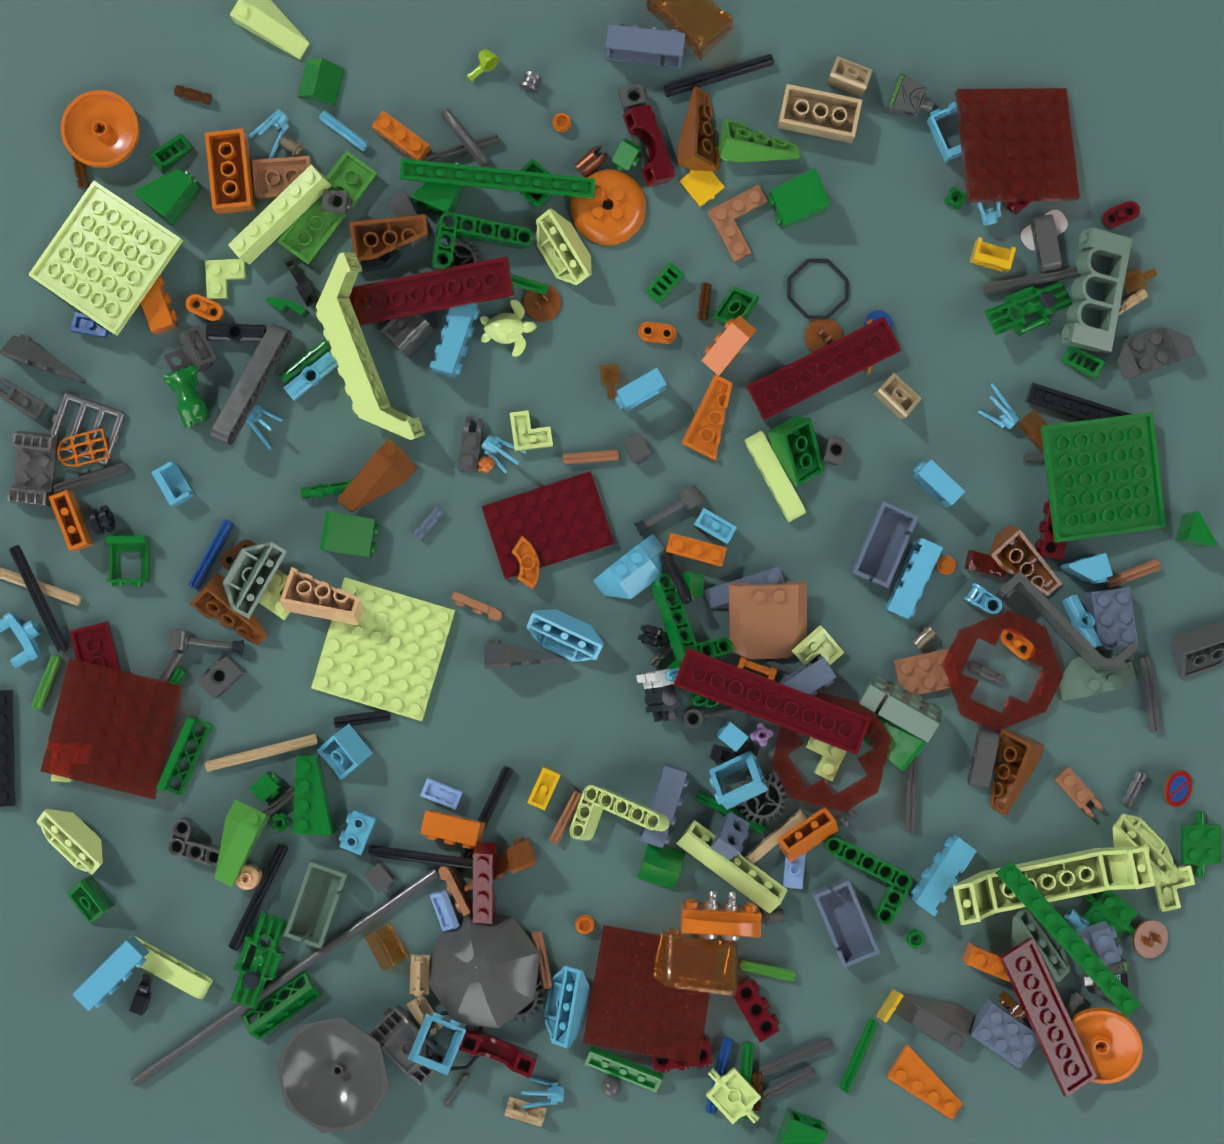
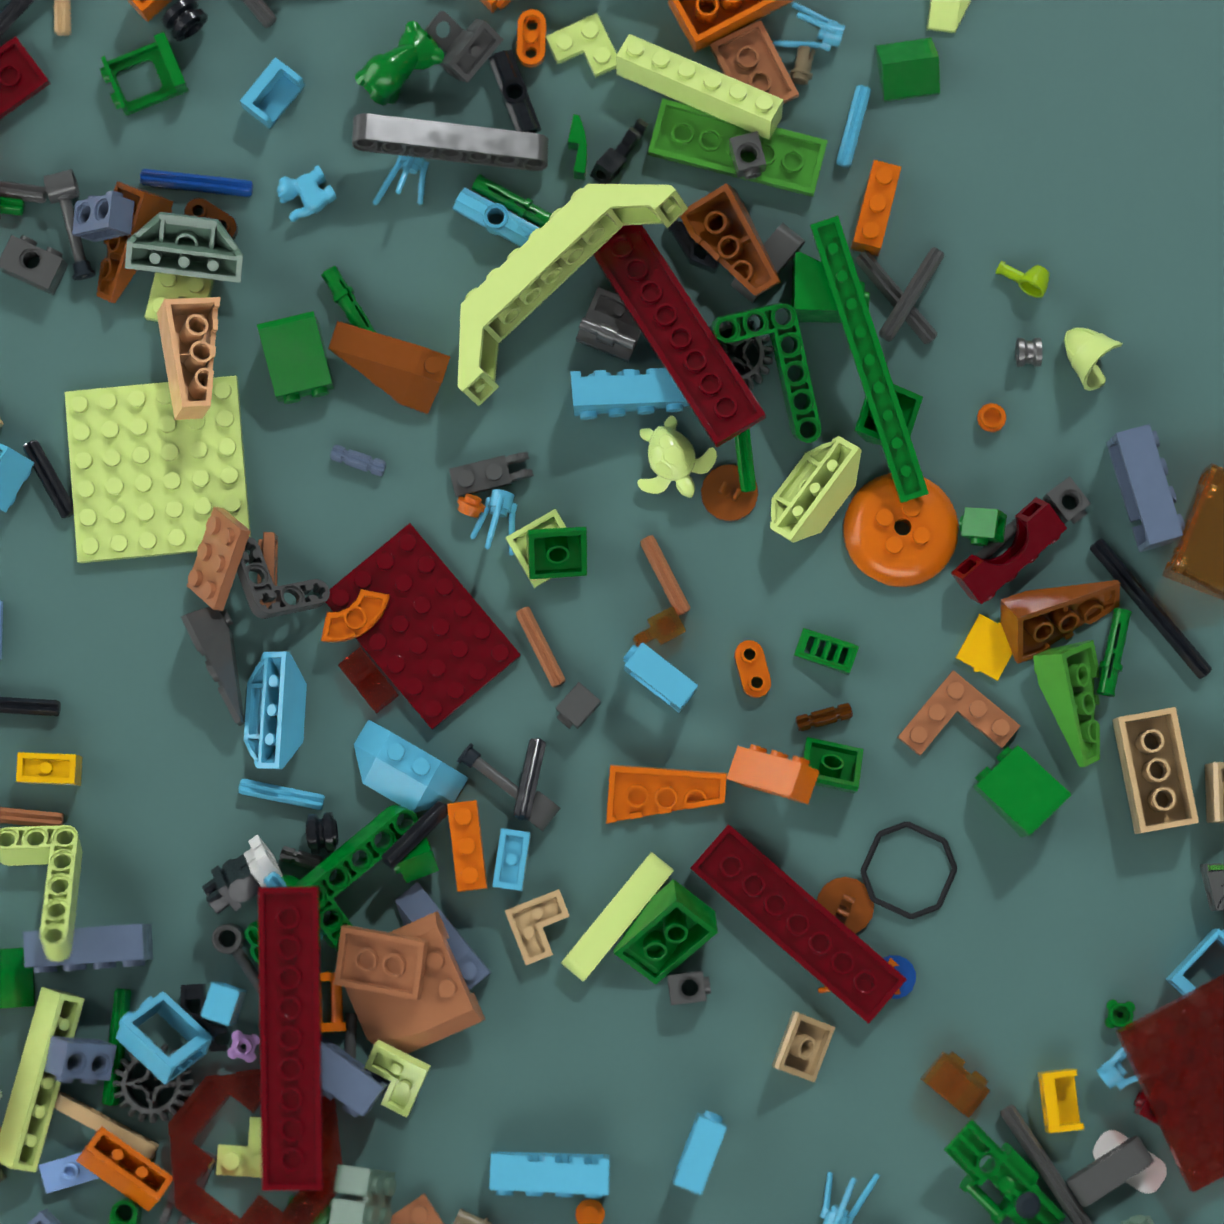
camera: 70 degrees right, 5 degrees down
copper piece [574,146,607,178] -> none
sand blue piece [850,501,919,588] -> none
none -> sand blue brick [72,191,134,242]
none -> nougat plate [187,507,251,611]
none -> dark grey beam [237,537,330,619]
none -> medium azure axle [238,779,325,810]
none -> medium azure animal [277,165,337,222]
none -> nougat plate [334,925,428,1000]
none -> clear red slope [338,647,399,714]
none -> tan plate [505,889,570,965]
none -> black axle [513,738,546,820]
none -> green slope [526,526,587,579]
none -> nougat axle [640,535,690,616]
none -> clear orange brick [920,1051,991,1118]
none -> yellowish green helmet [1064,327,1123,391]
none -> green pin [1096,608,1132,697]

